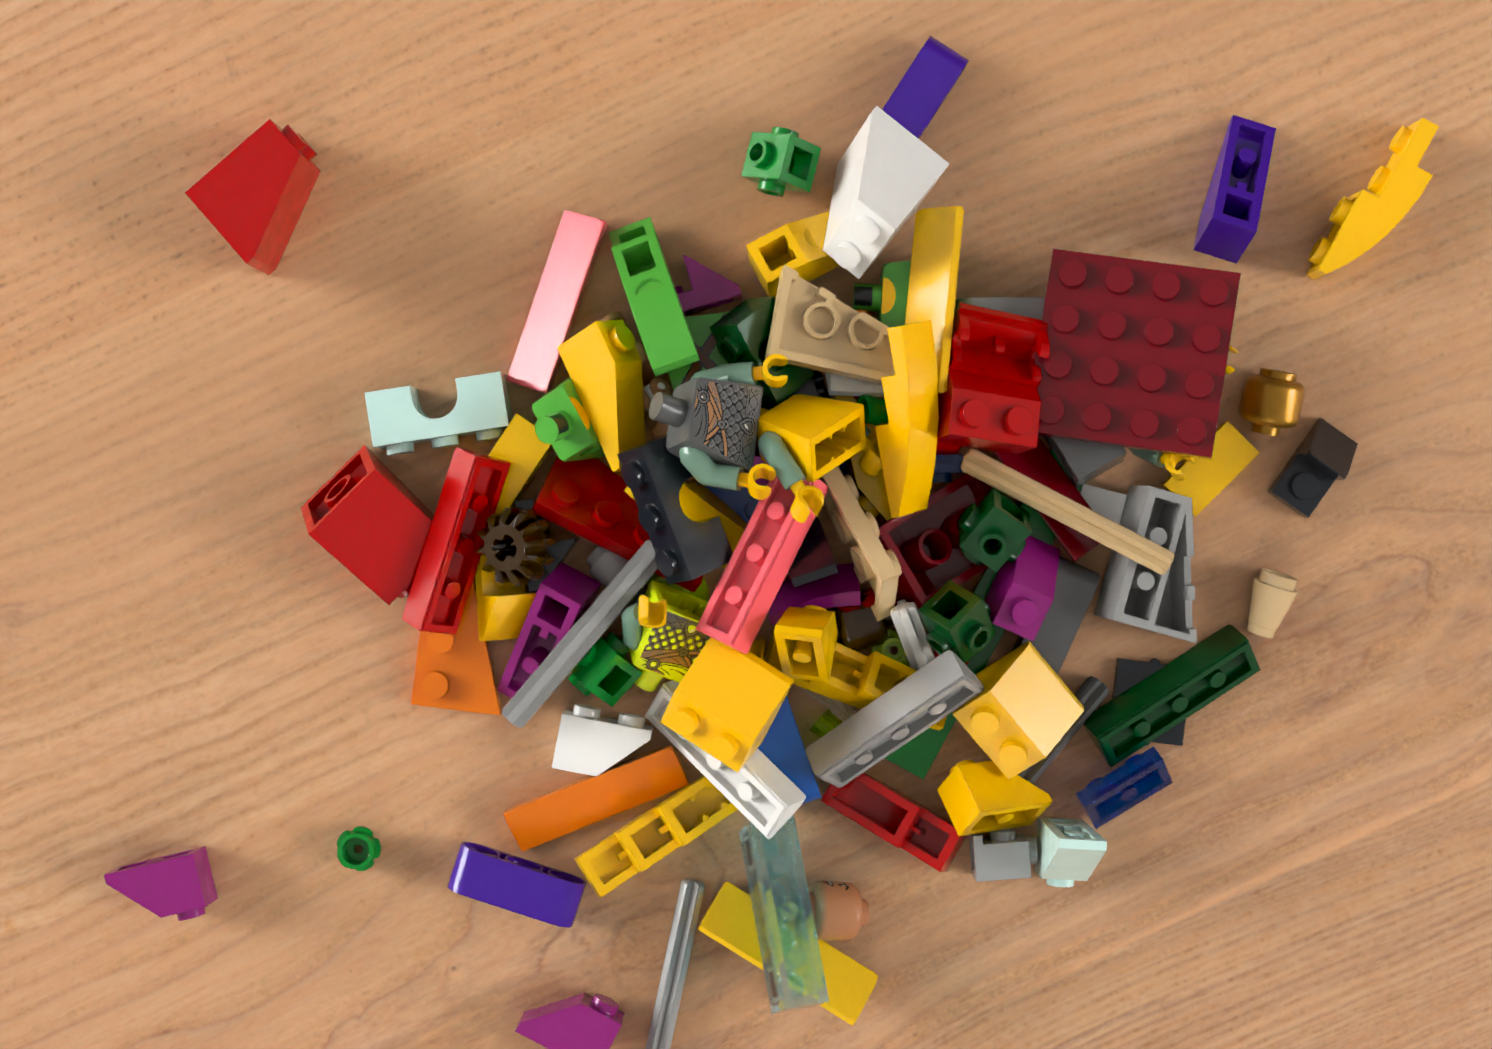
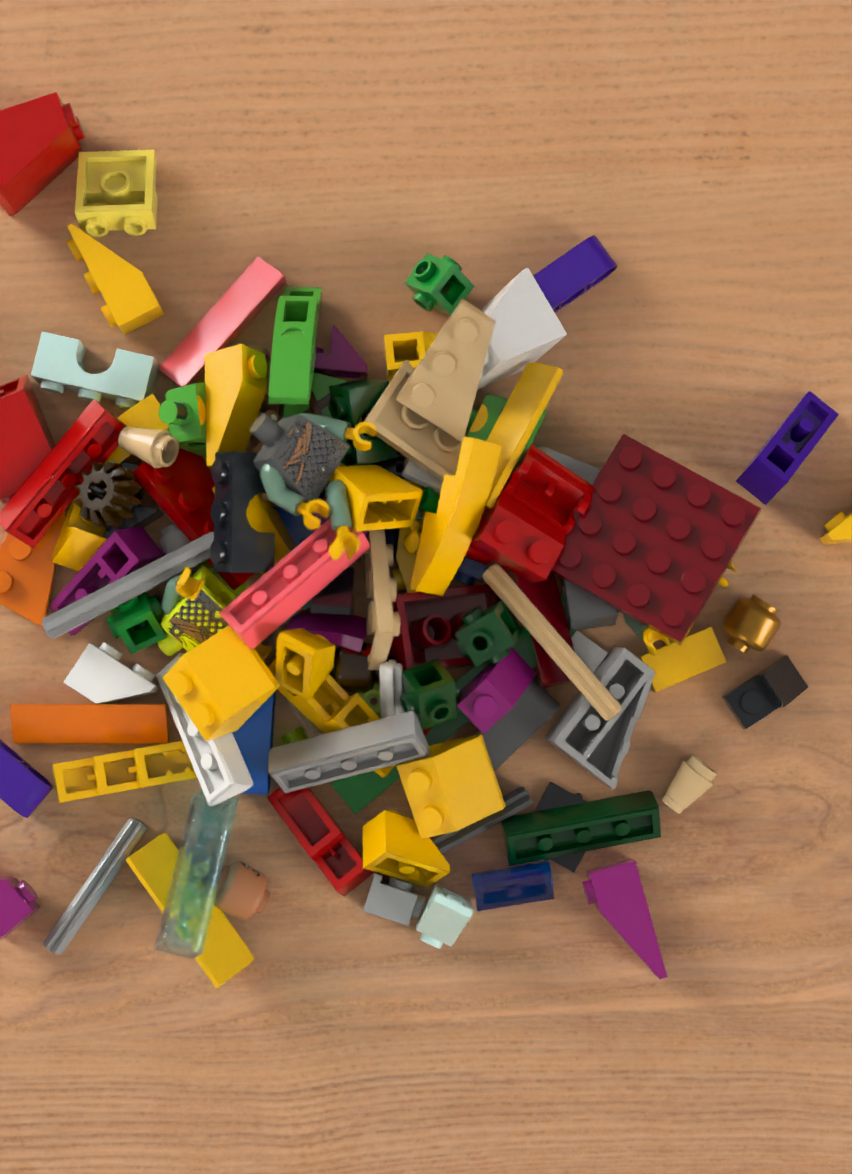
camera: 25 degrees right, 5 degrees down
none -> yellow slope [67,224,165,335]
none -> light yellow plate [75,150,157,237]
none -> tan cone [118,426,179,468]
none -> tan wing [396,299,496,442]
none -> magenta slope [582,859,667,979]

